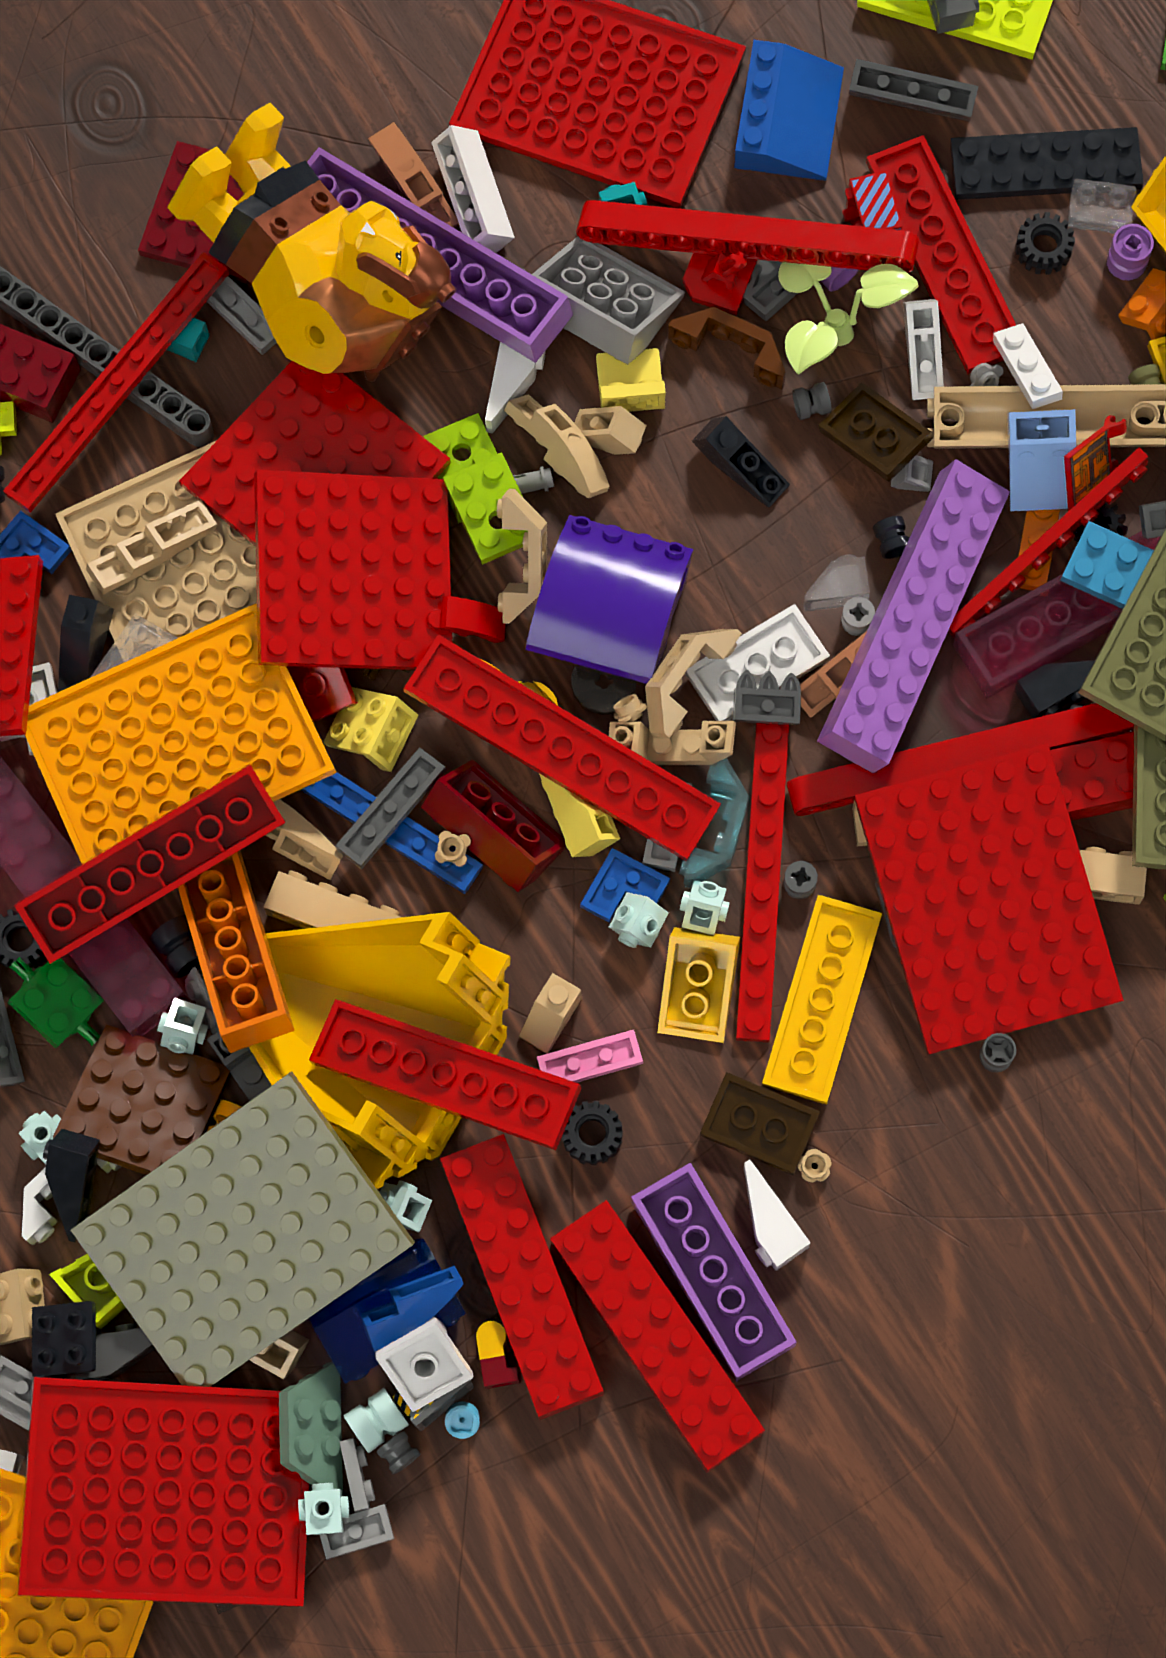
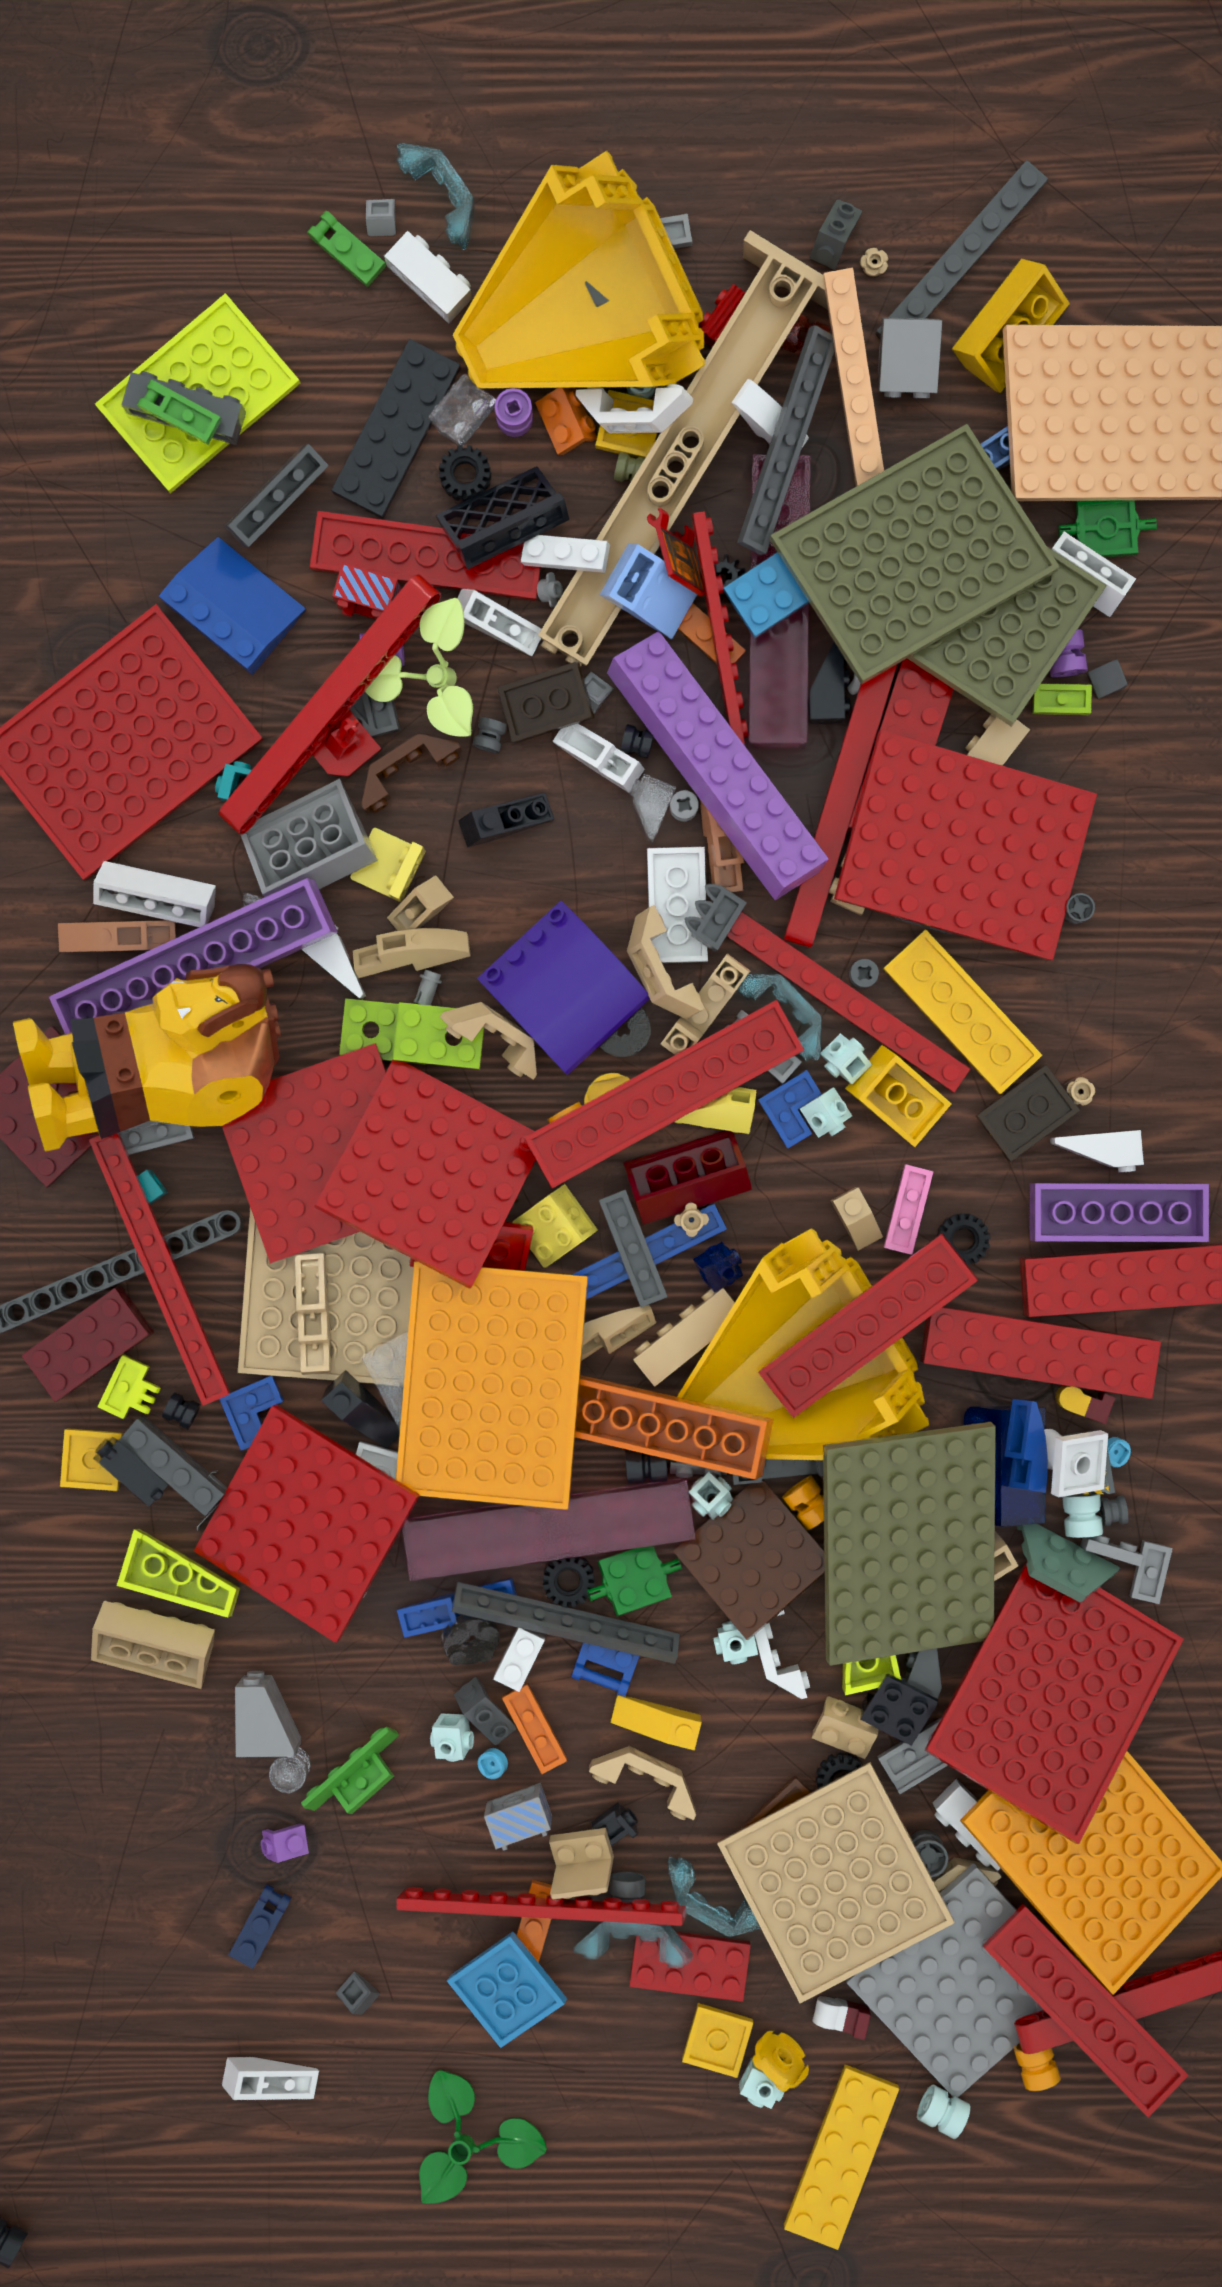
camera: 60 degrees left, 15 degrees up
red brick [14,763,286,964] -> none
black slope [43,1129,100,1242] -> none
light aqua brick [298,1483,349,1535] -> none
light aqua brick [379,1181,432,1232] -> none
red slope [441,596,506,643] -> none
tan plate [613,694,647,723] -> none
none -> black fence [436,466,570,570]
none -> white slope [552,724,645,793]
none -> clear blue brick [693,1242,743,1292]

